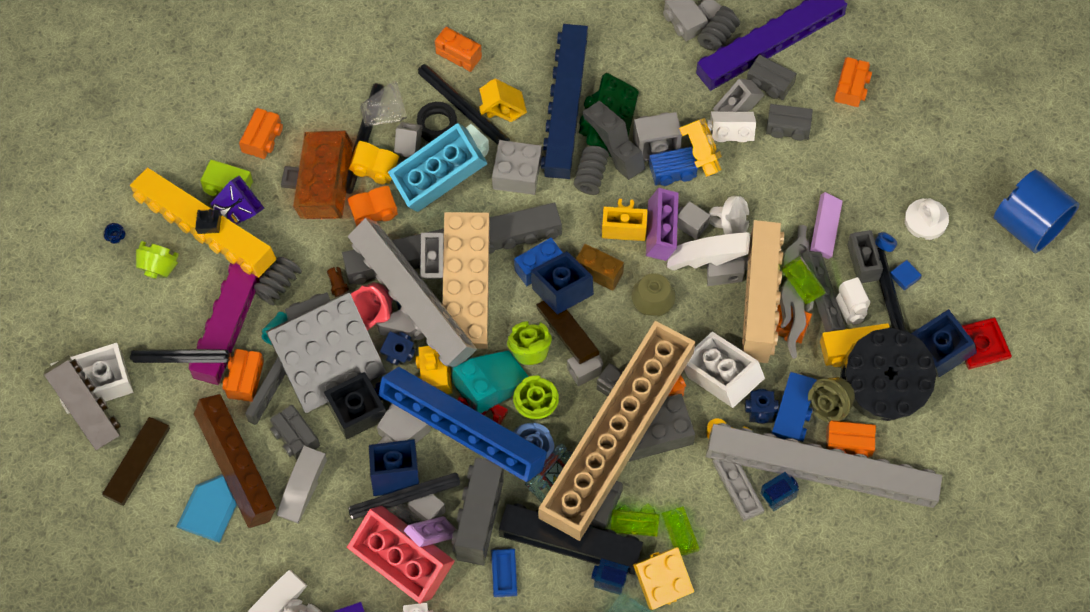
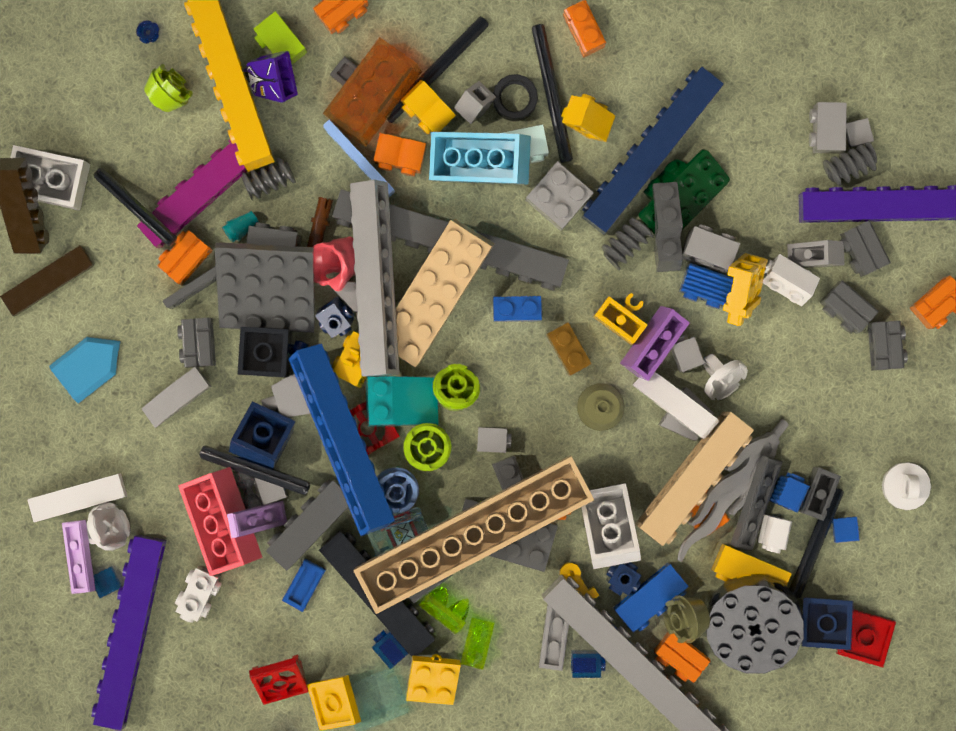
camera: 30 degrees right, 25 degrees up
reddish brown brick [194,394,276,528] -> none
black tile [195,209,222,234] -> none
clear wing [360,81,407,126] -> none
light grey brick [421,233,444,279] -> none
dark blue brick [530,251,594,314] -> none
dark brown tile [536,301,599,364] -> none
clear neon green tile [781,256,825,305] -> none
lavender tile [810,192,842,259] -> none
blue tile [875,232,897,252] -> none
none -> light blue tile [323,120,395,197]
none -> blue brick [770,472,810,513]
none -> dark grey brick [868,321,908,371]

